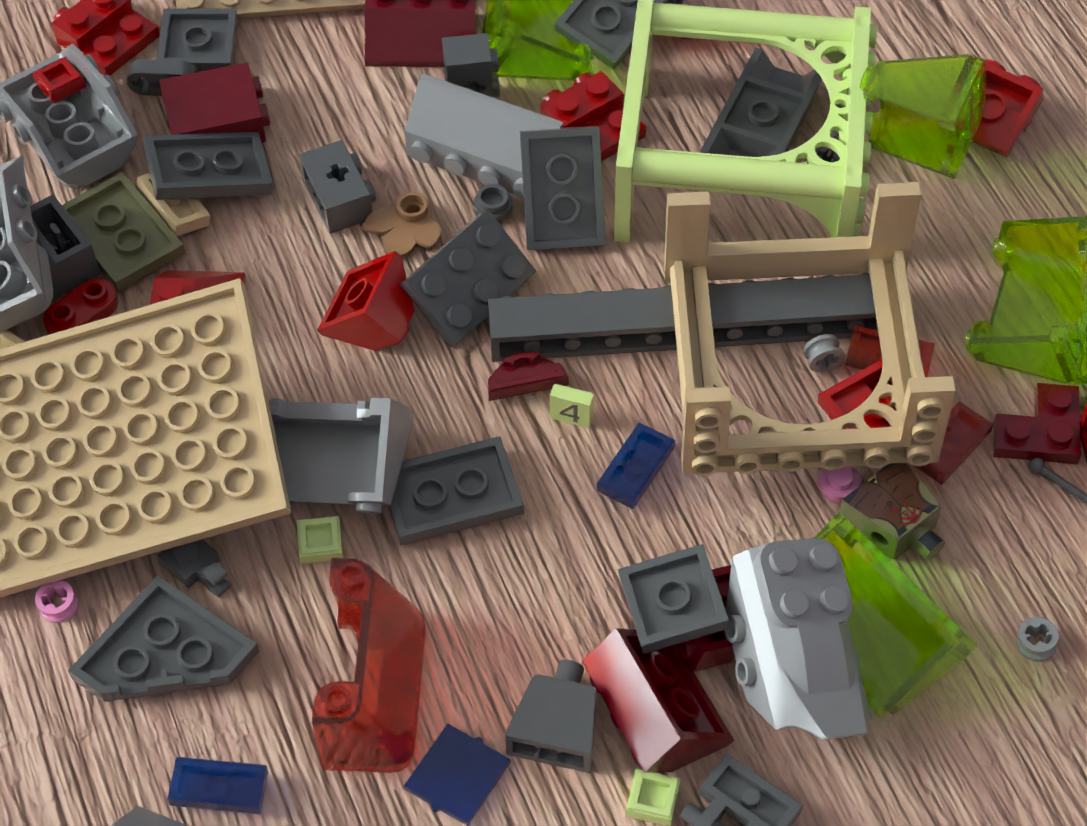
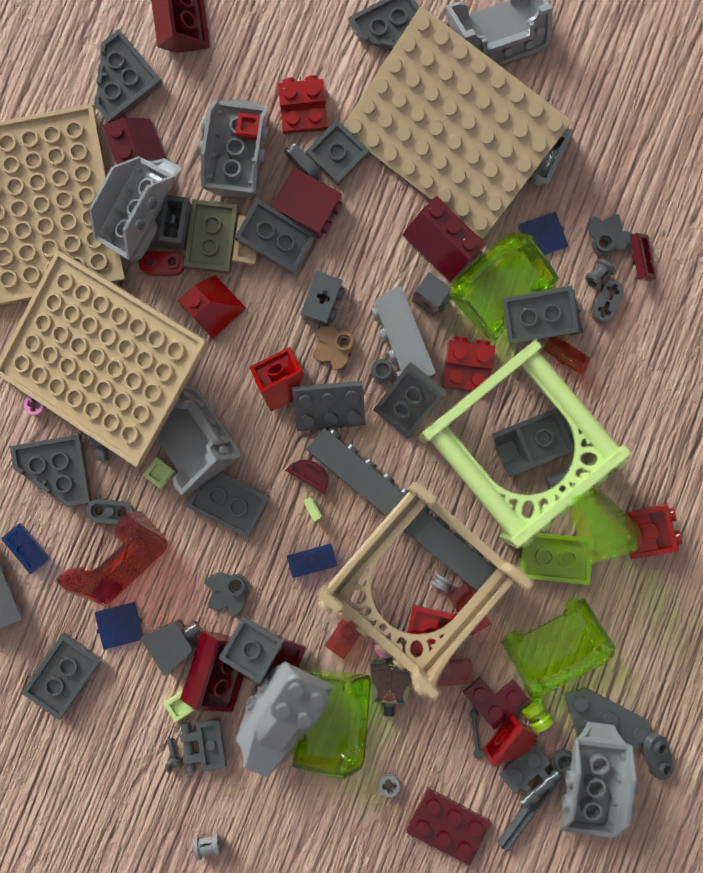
camera: 40 degrees right, 30 degrees up
none -> dark grey plate [86,499,135,525]
none -> dark grey plate [204,573,248,616]
none -> clear red plate [324,618,361,659]
none -> lime plate [519,532,594,585]

